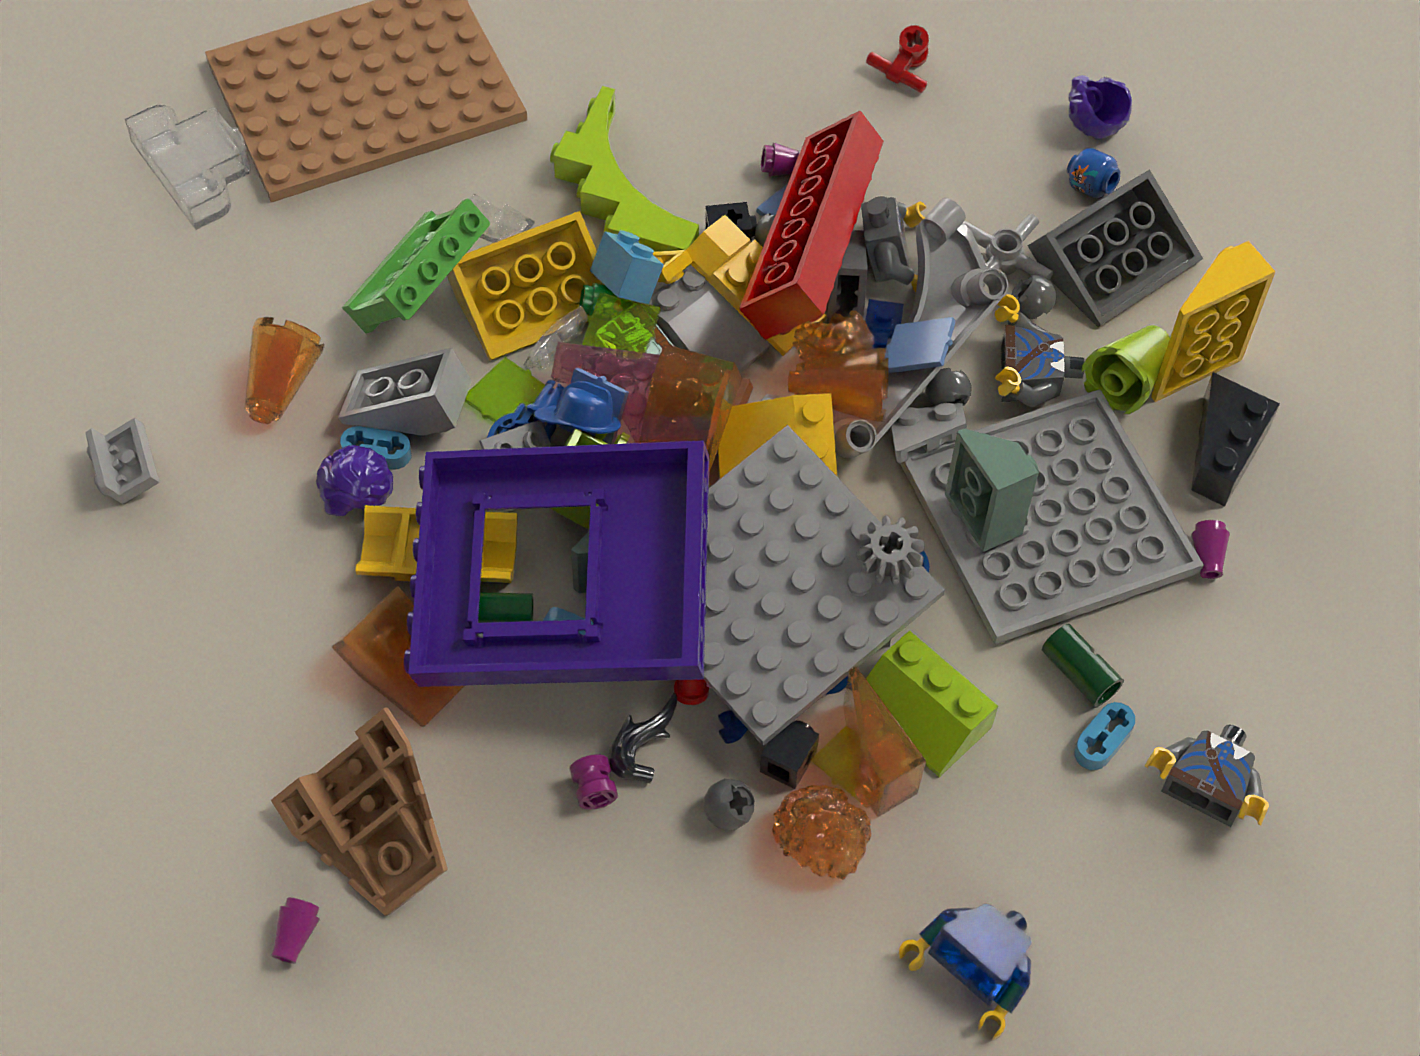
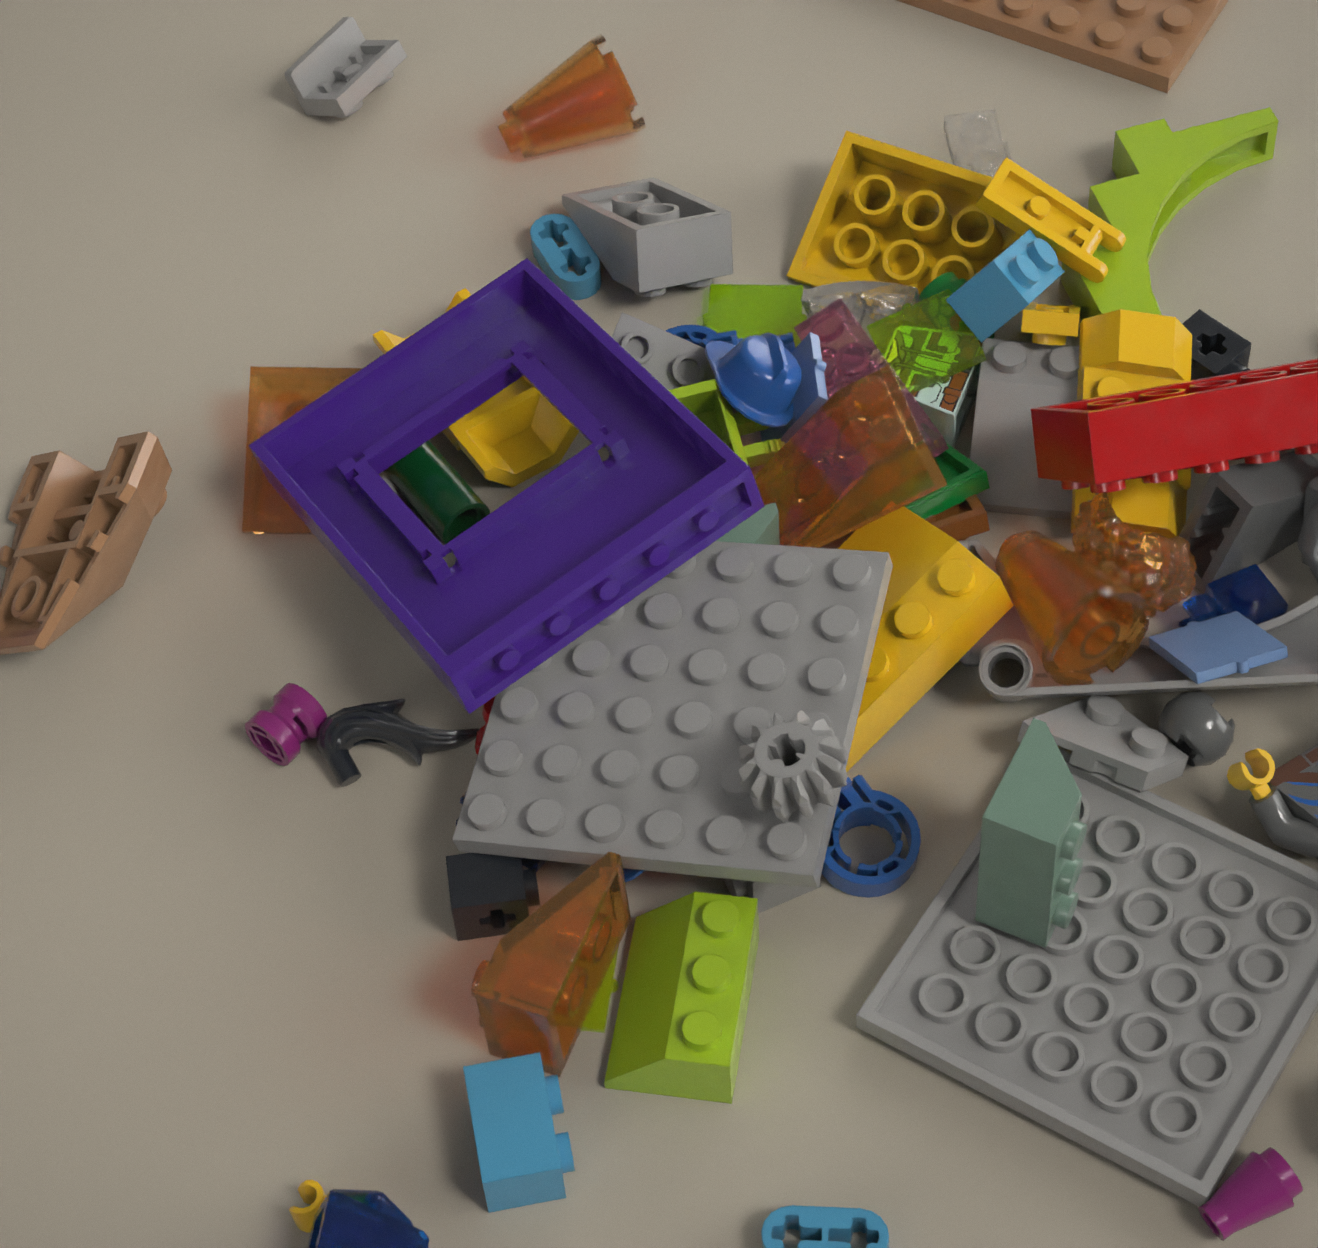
camera: 60 degrees right, 5 degrees down
dark purple hair [316,445,393,516] -> none
bright green fence [342,198,490,333] -> none
dark grey piece [704,778,755,830] -> none
clear orange hair [772,785,871,880] -> none
dark green pin [1041,624,1124,707] -> none
none -> dark azure brick [463,1052,575,1213]
none -> yellow hinge [975,157,1126,283]

